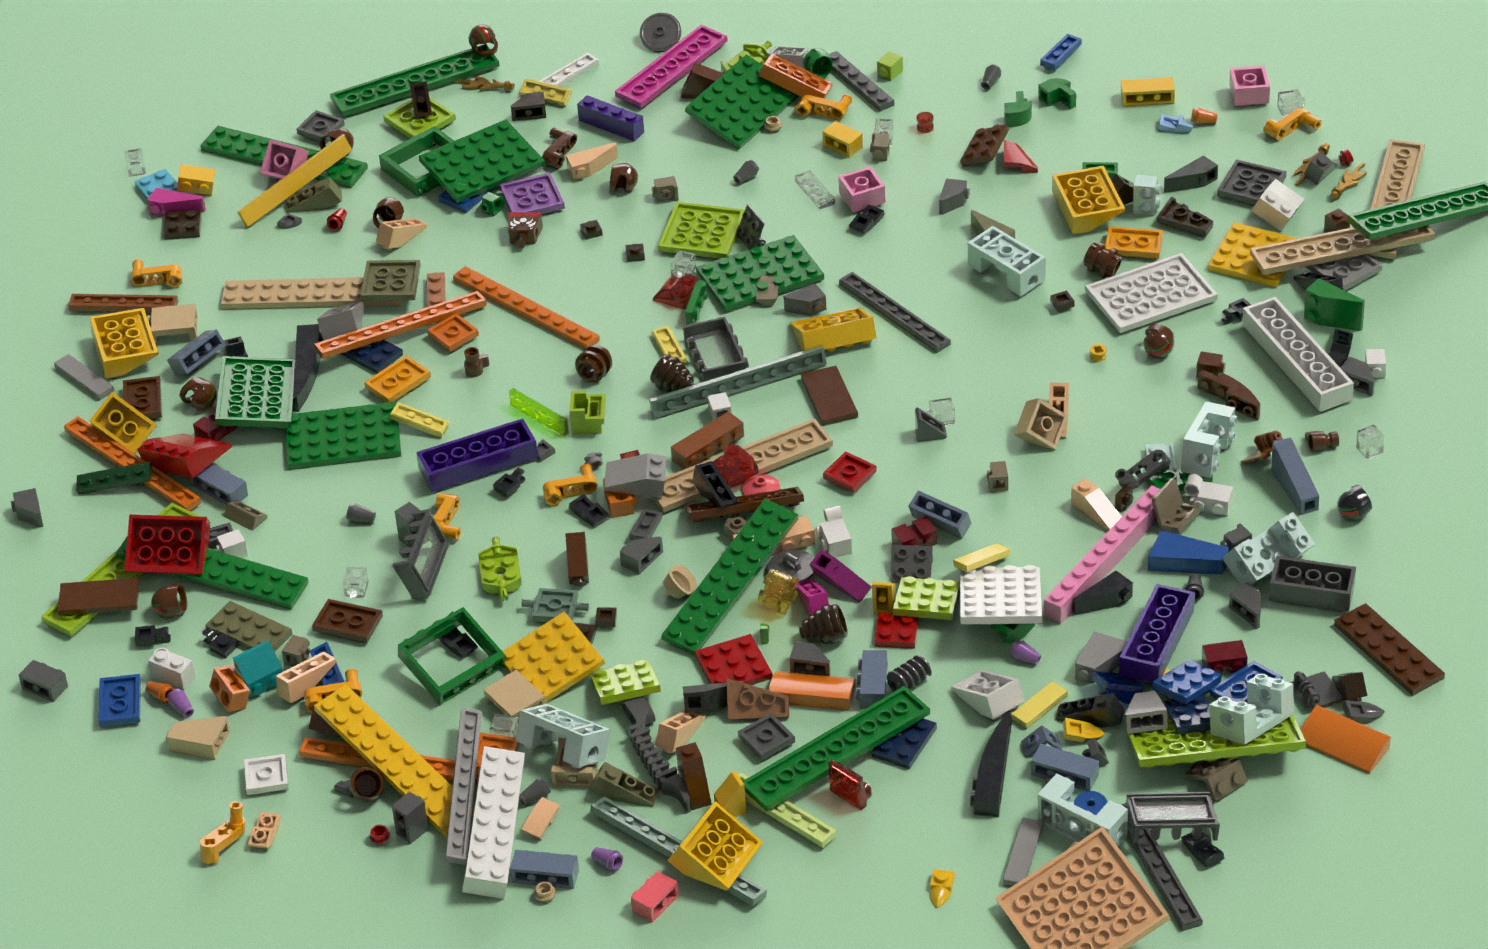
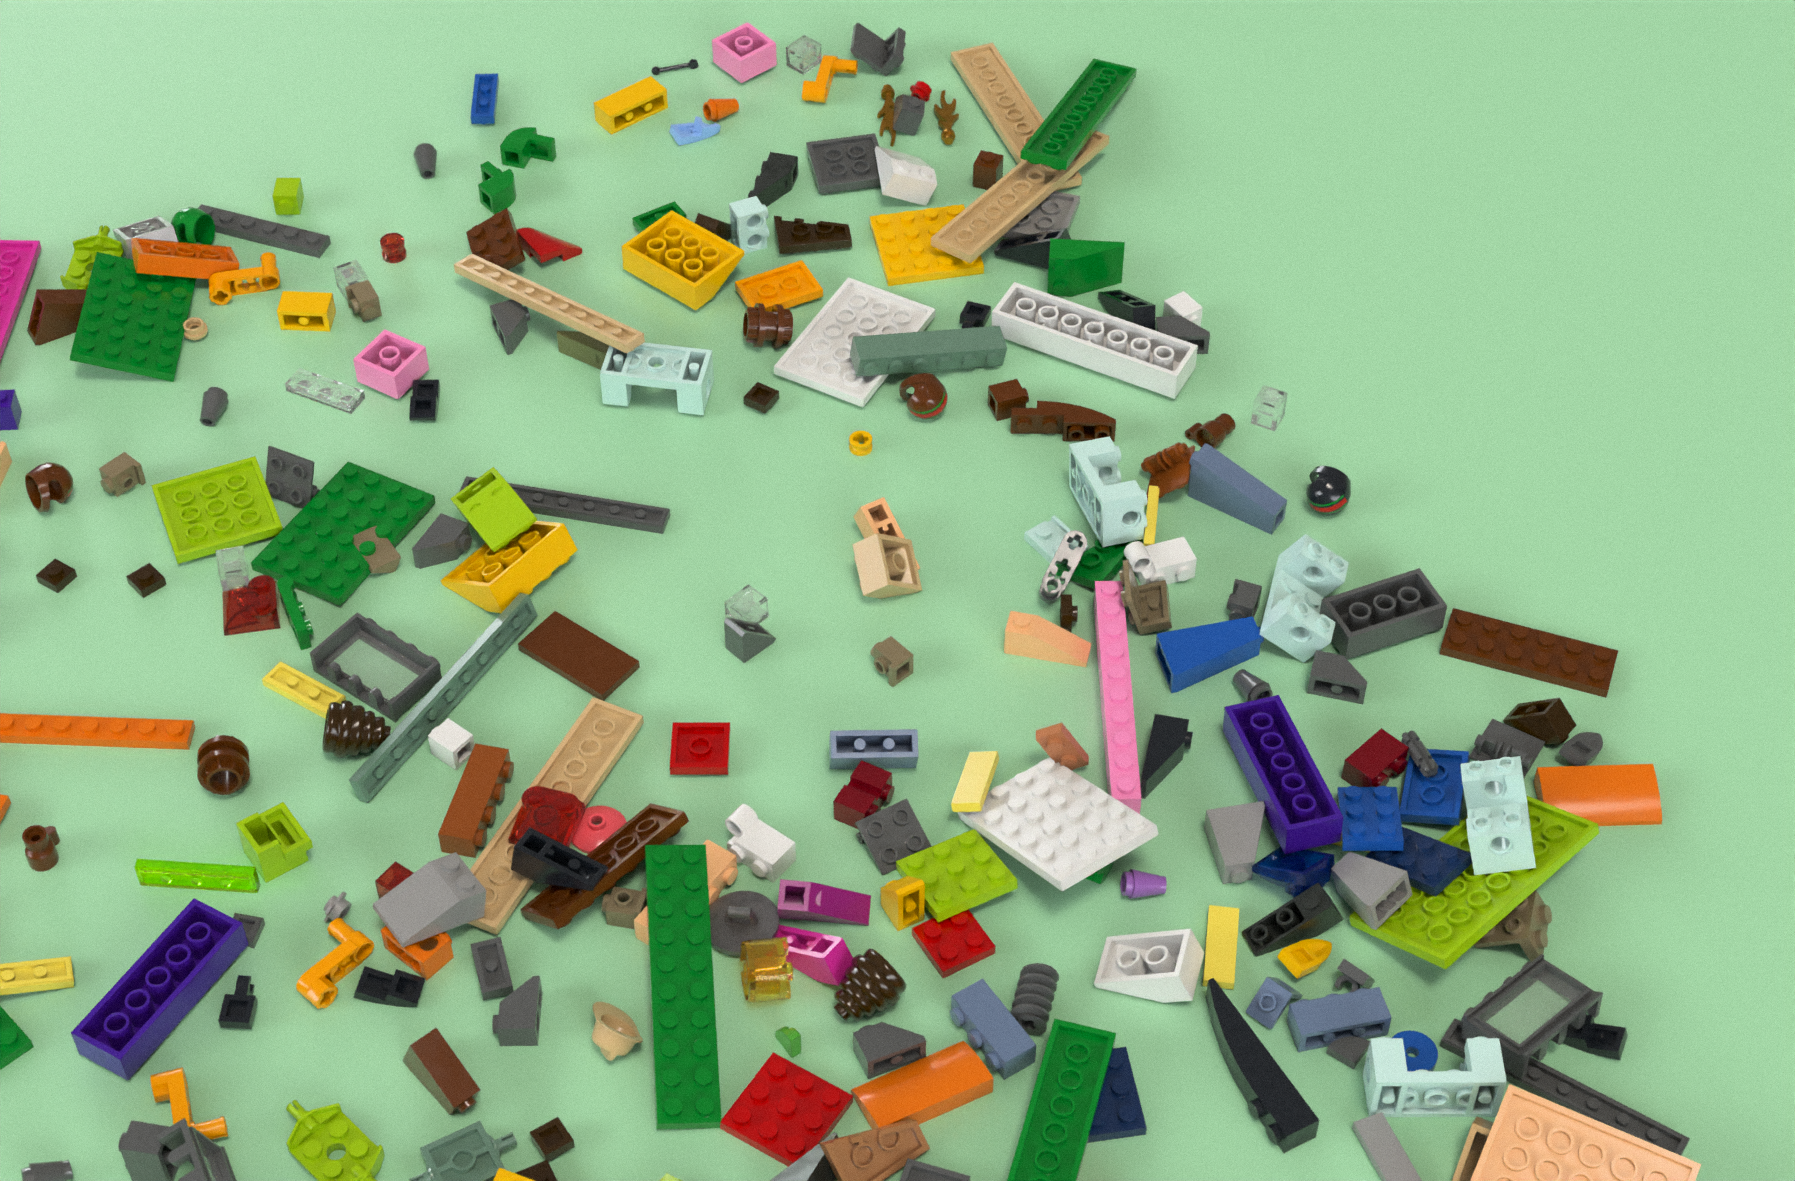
camera: 40 degrees left, 5 degrees up
none -> lime slope [451,467,538,552]
none -> tan plate [454,254,645,354]
none -> black hinge [651,59,698,75]
none -> dark grey bracket [850,23,906,76]
none -> sand green brick [850,326,1007,377]
none -> nougat plate [1036,722,1089,770]
none -> light yellow tile [1143,485,1160,546]
none -> dark grey axle [1401,730,1438,778]

